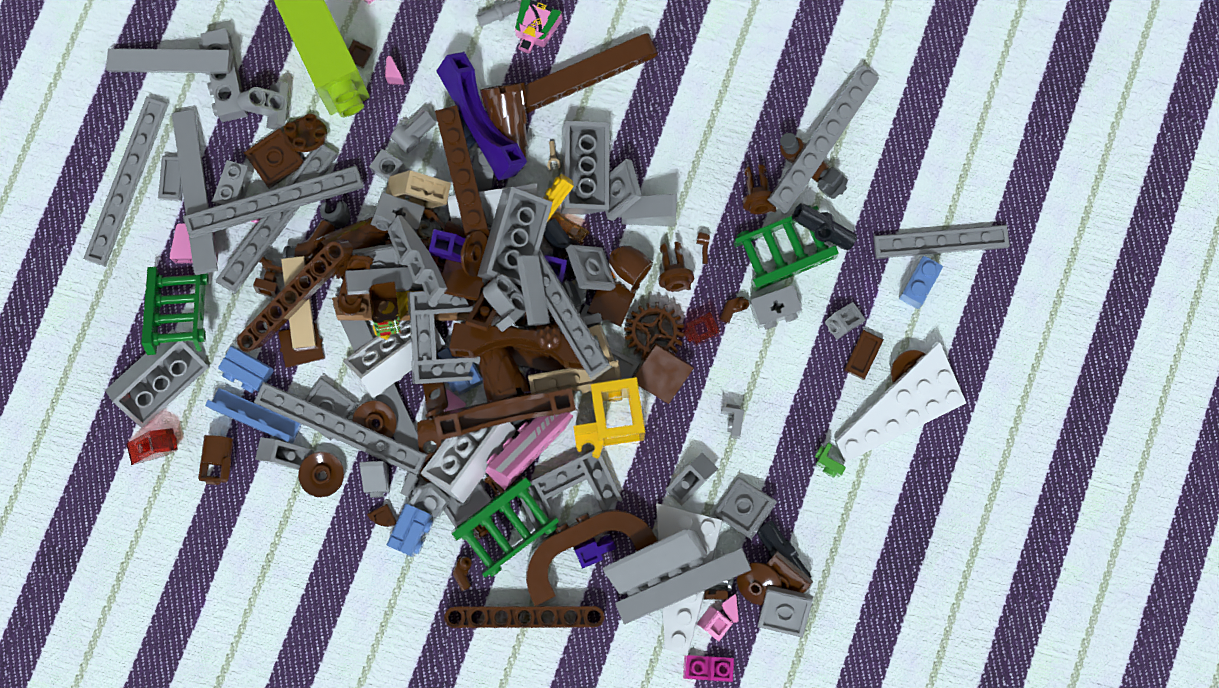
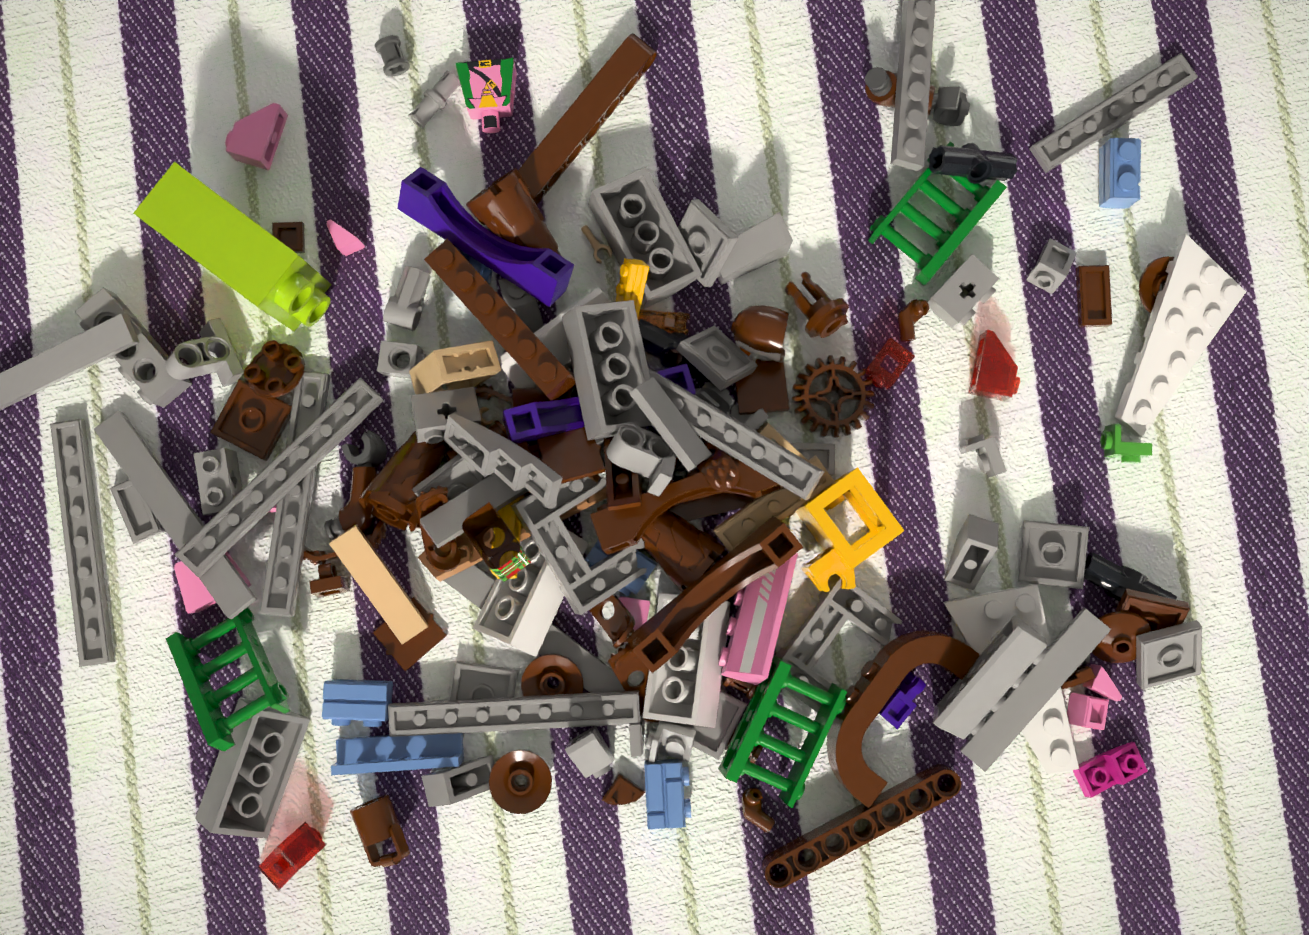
camera: 30 degrees left, 5 degrees up
reddish brown beam [237,239,353,352] -> none
reddish brown dish [461,231,488,277] -> none
reddish brown tile [632,343,694,404] -> none
reddish brown hand [696,232,710,264] -> none
reddish brown piece [742,164,776,215] -> none
none -> clear red slope [968,330,1020,401]

